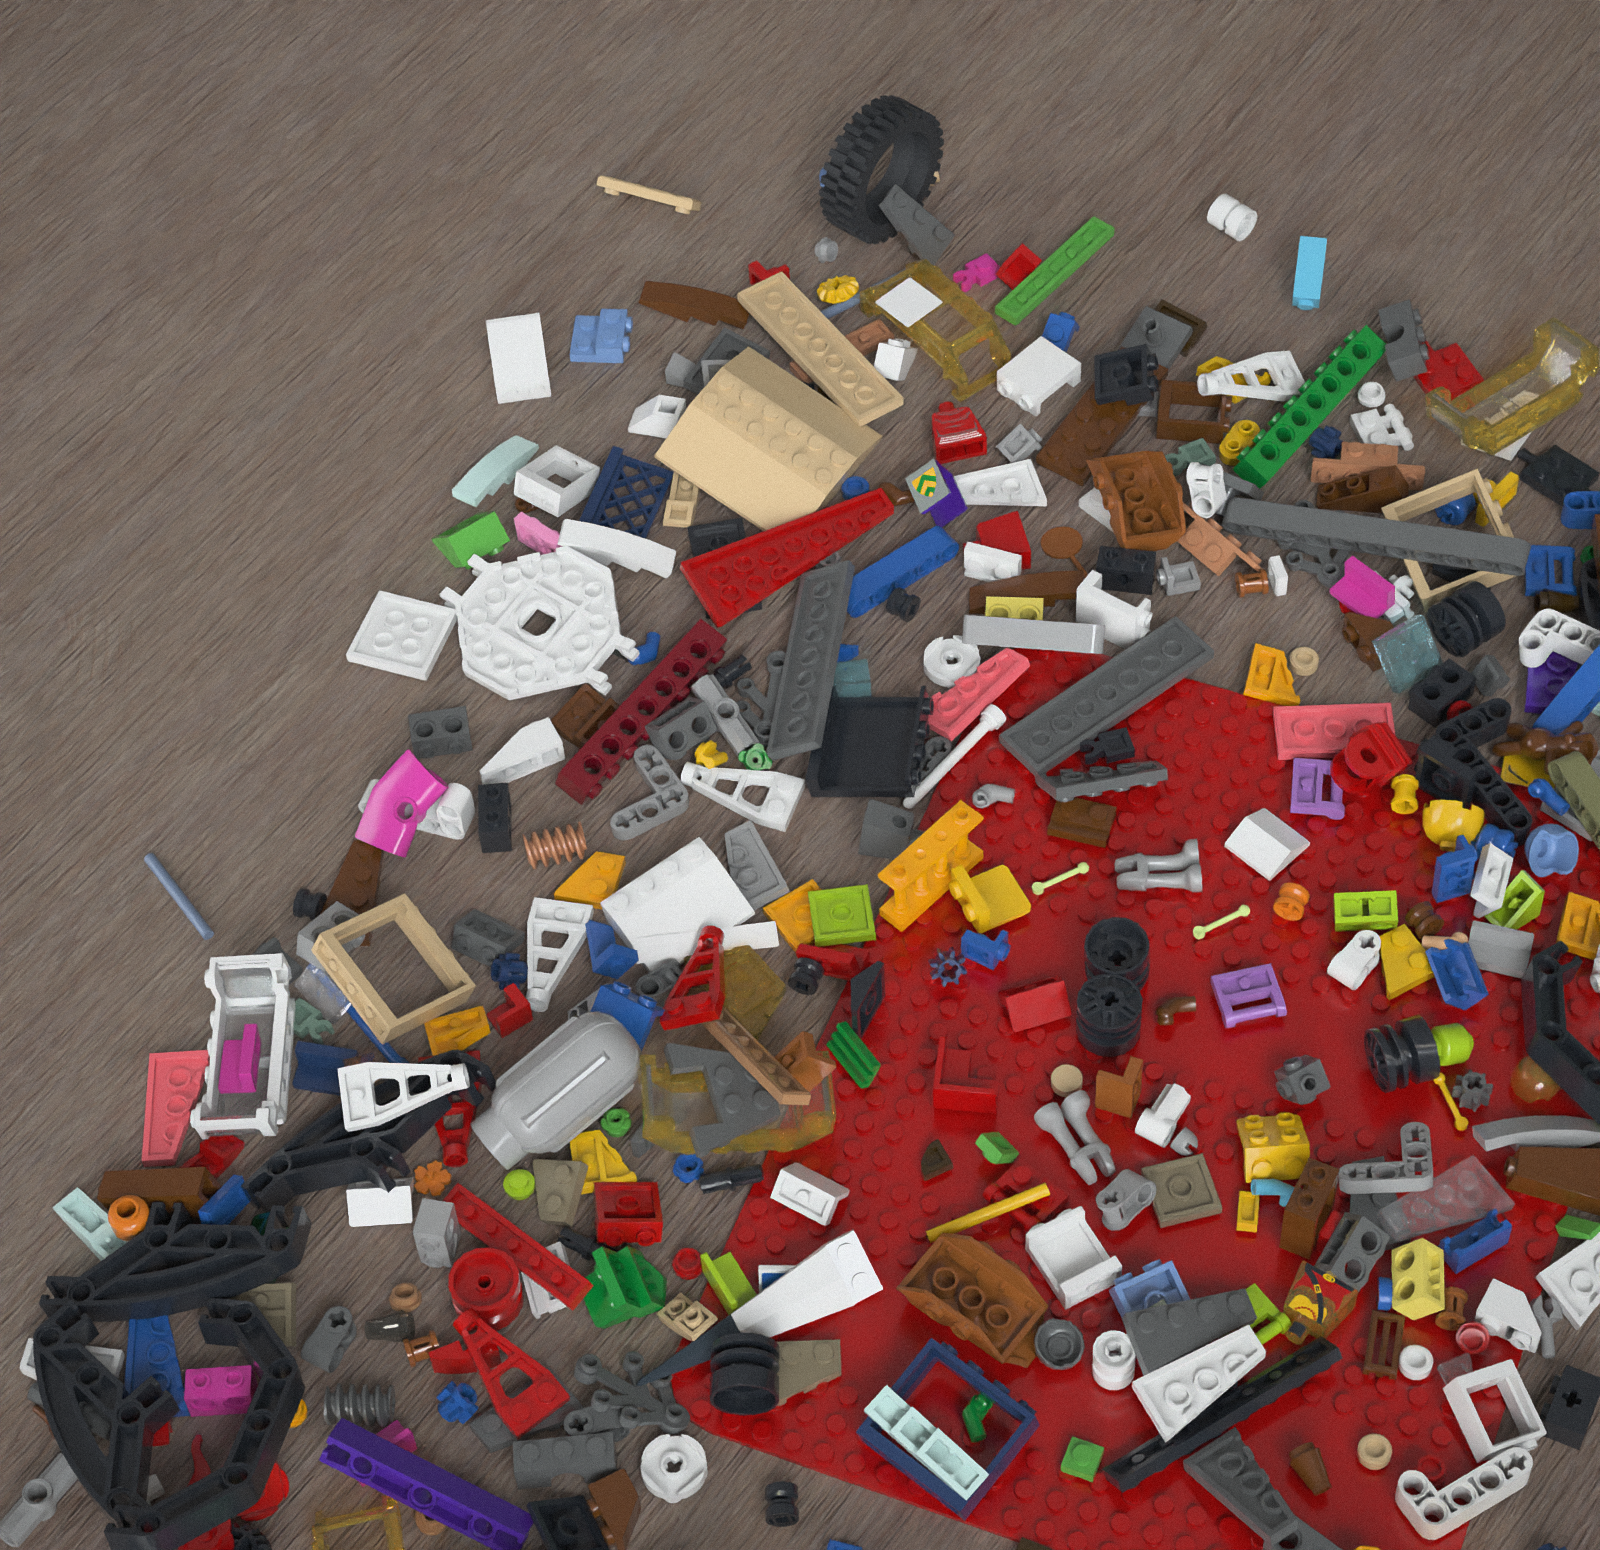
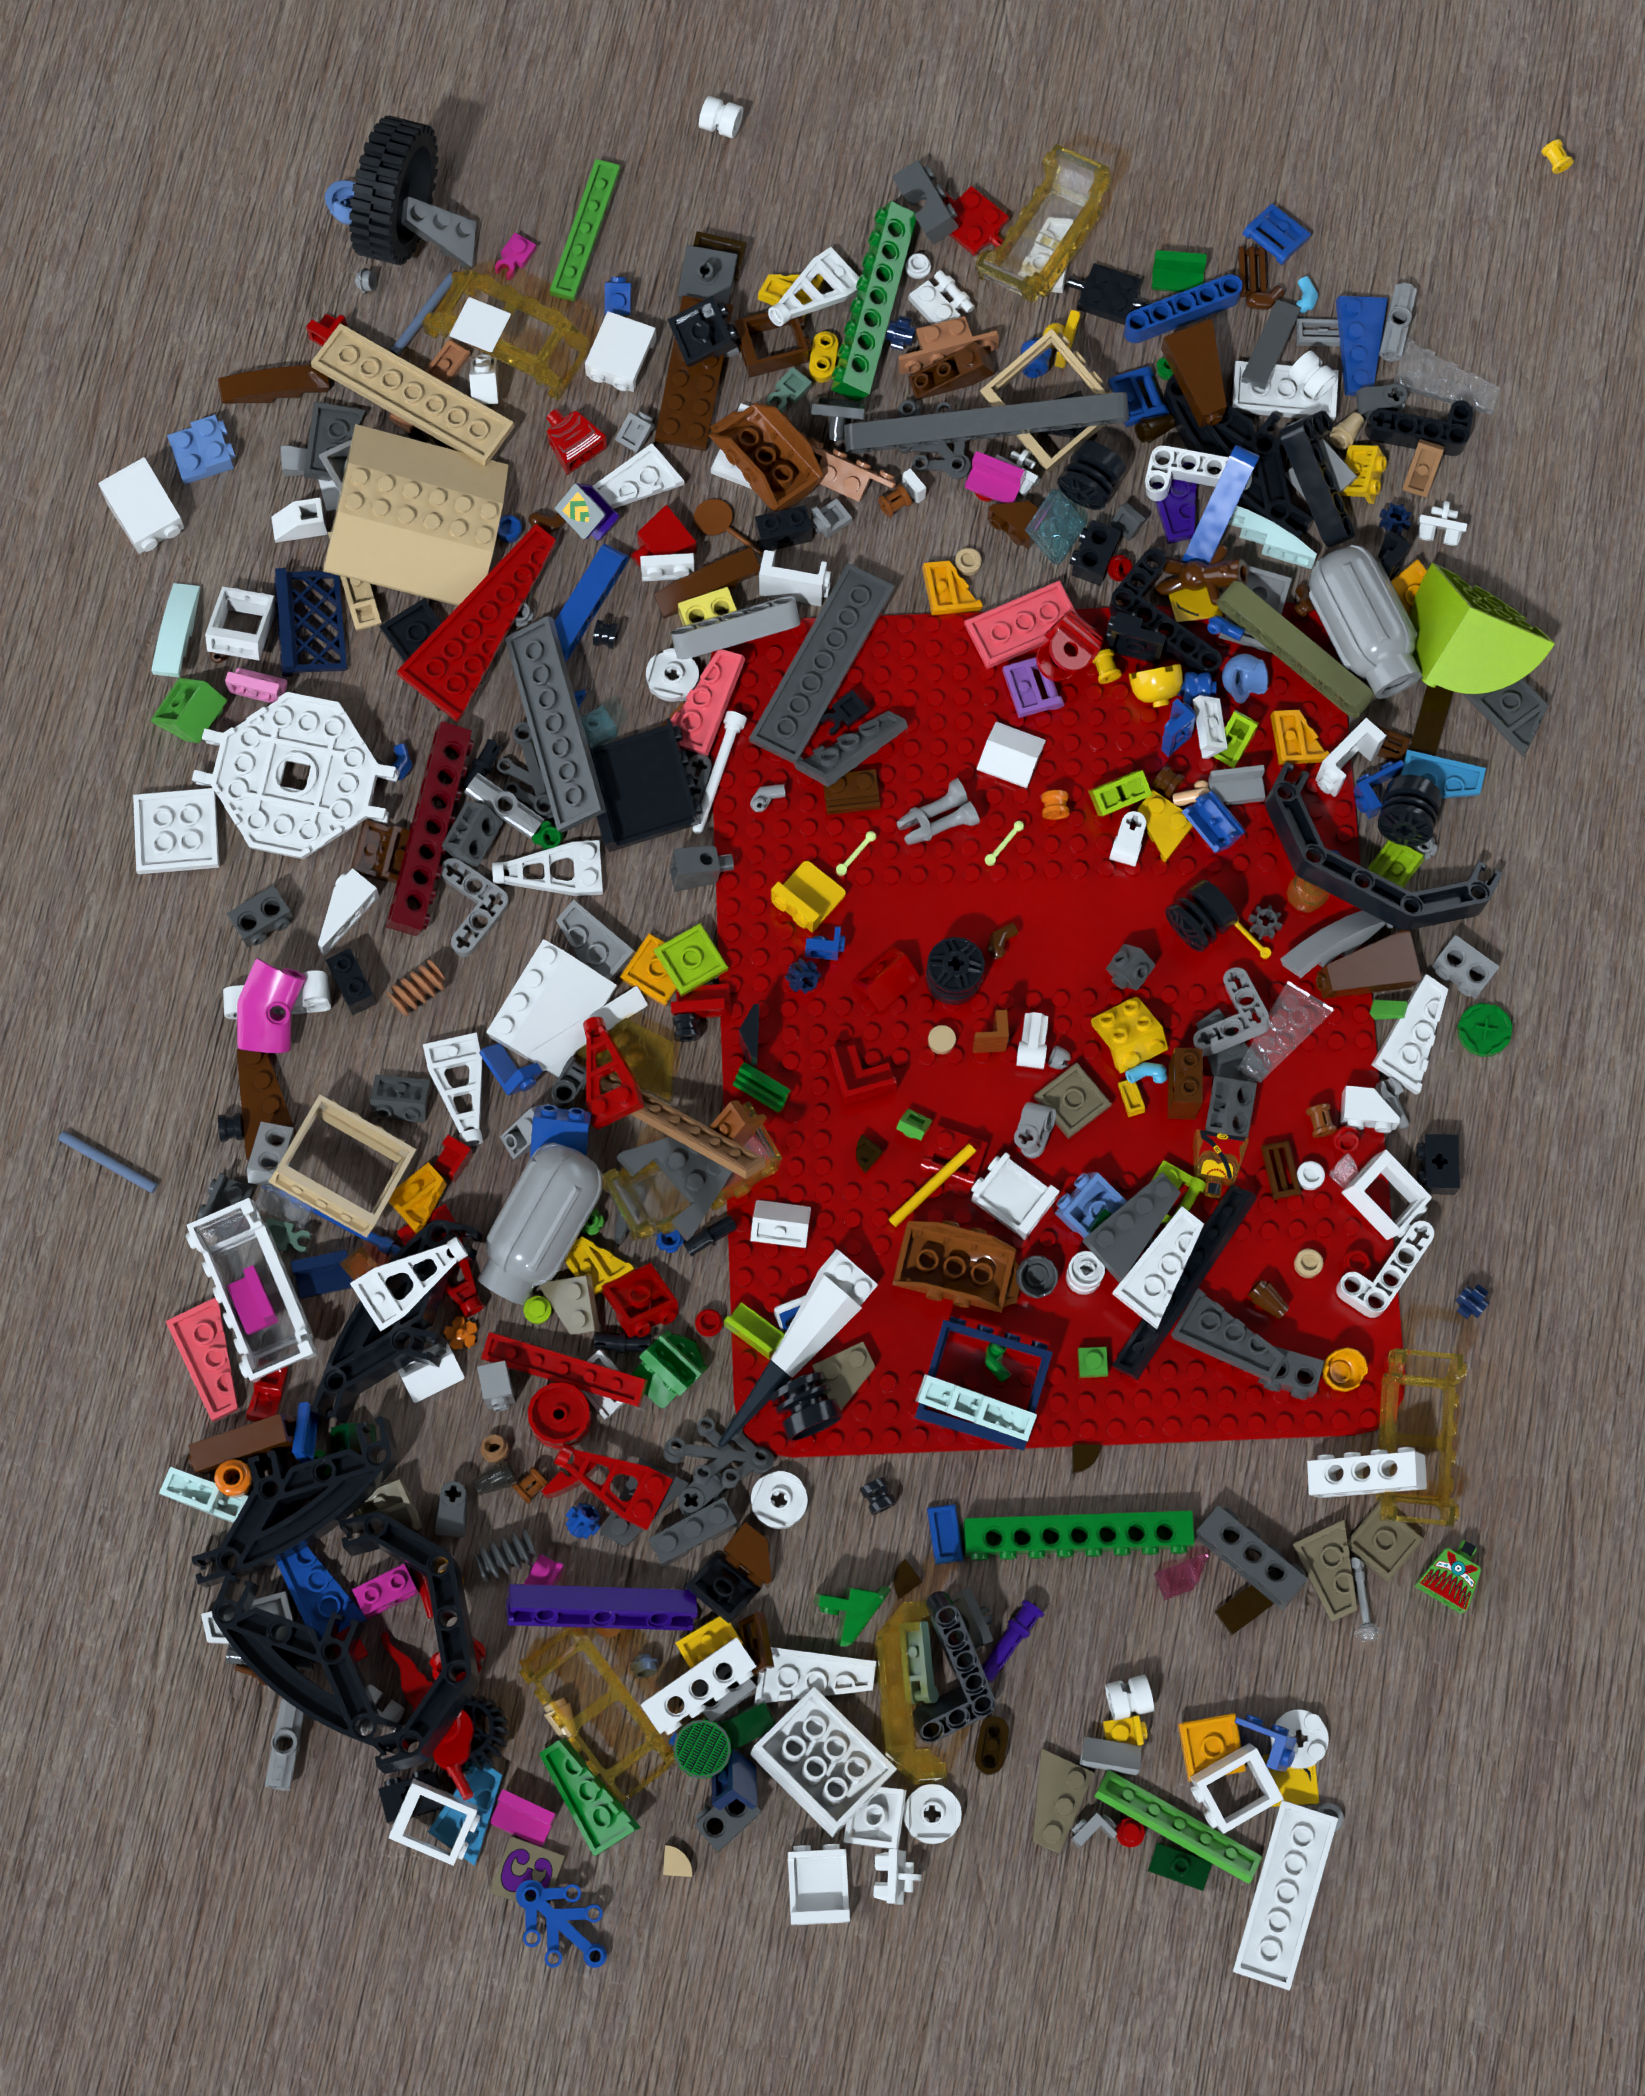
camera: 30 degrees left, 20 degrees up
dark blue gear [490,952,528,990] -> none
light orange wing [554,851,626,910] -> none
white slope [557,519,676,578] -> none
tan plate [596,175,701,214] -> none
tan slope [657,1292,718,1341] -> none
yellow plate [694,740,728,769] -> none
yellow gear [817,275,859,304] -> none
light orange fence [878,800,983,932] -> none
red panel [995,243,1042,290] -> none
light grey piece [1034,1090,1116,1185] -> none
black wheel [1084,917,1150,990] -> none
white piece [1186,462,1227,518] -> none
medium lavender plate [1211,963,1287,1028] -> none
medium azure slope [1292,236,1327,310] -> none
blue tile [1376,1277,1392,1311] -> none
light yellow brick [1391,1238,1445,1320] -> none
lime head [1431,1023,1474,1066] -> none
blue hinge [1437,1208,1512,1274] -> none

